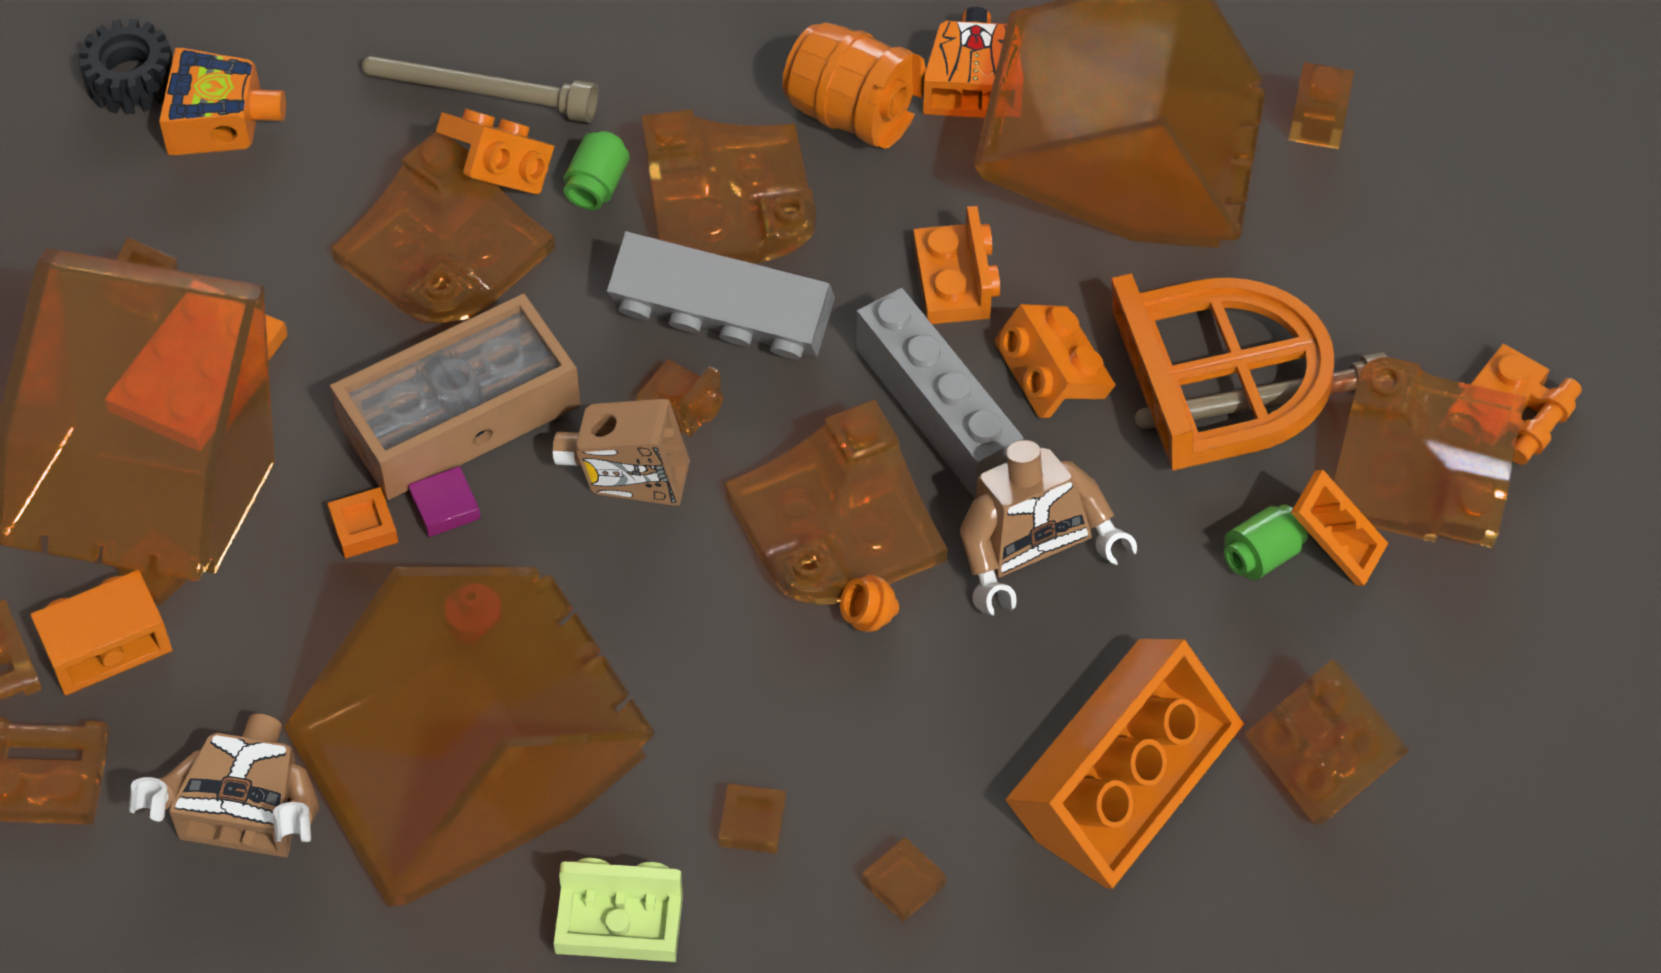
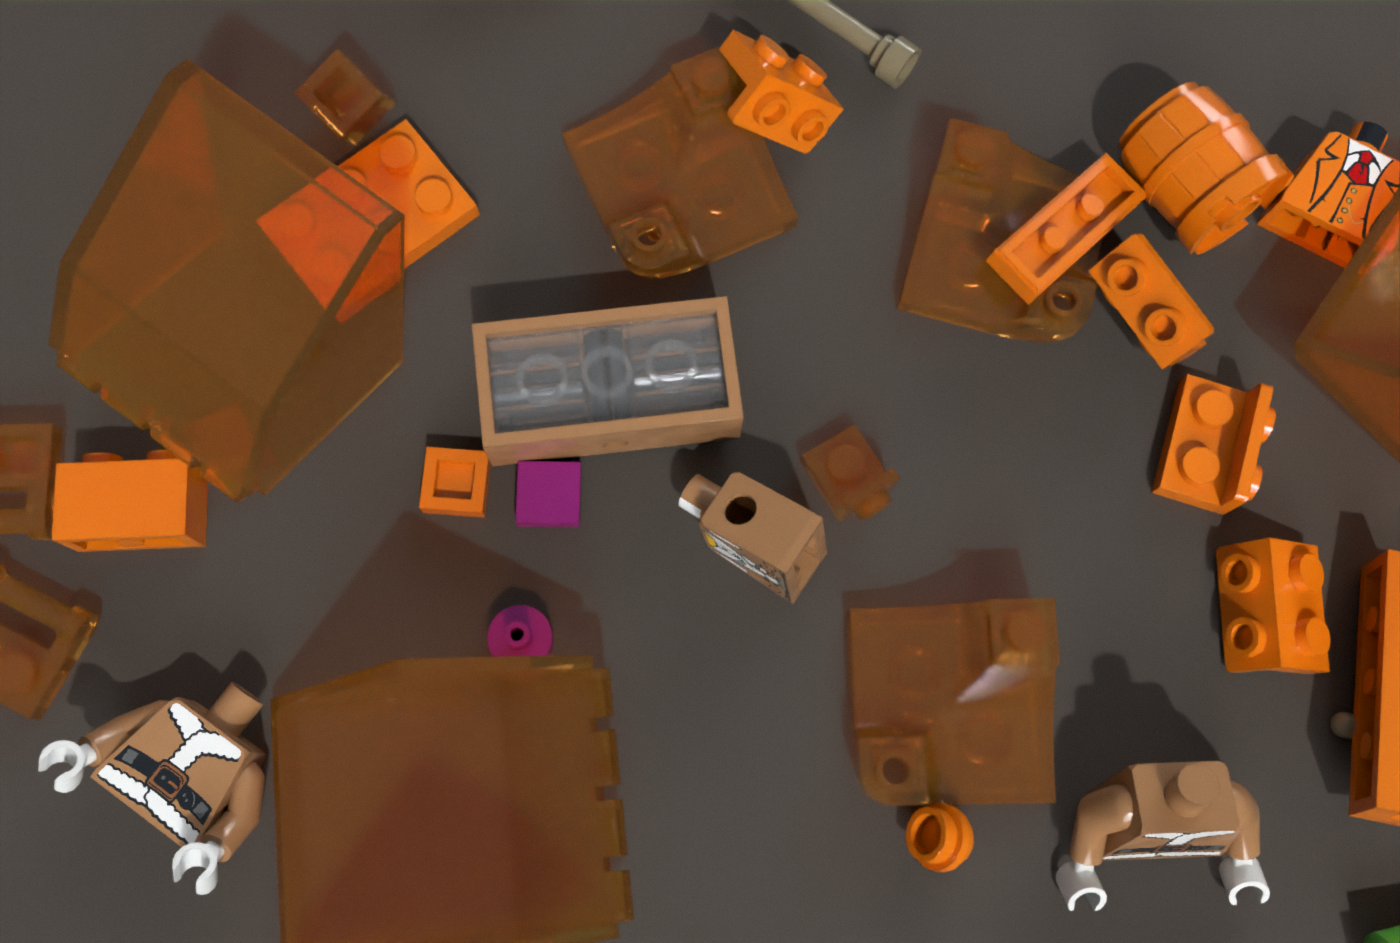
camera: 20 degrees right, 20 degrees up
bright green brick [563,131,630,210] -> none
light grey brick [607,231,835,360] -> none
light grey brick [856,288,1024,499] -> none
none -> orange tile [985,153,1147,305]
none -> orange bracket [1088,233,1214,370]

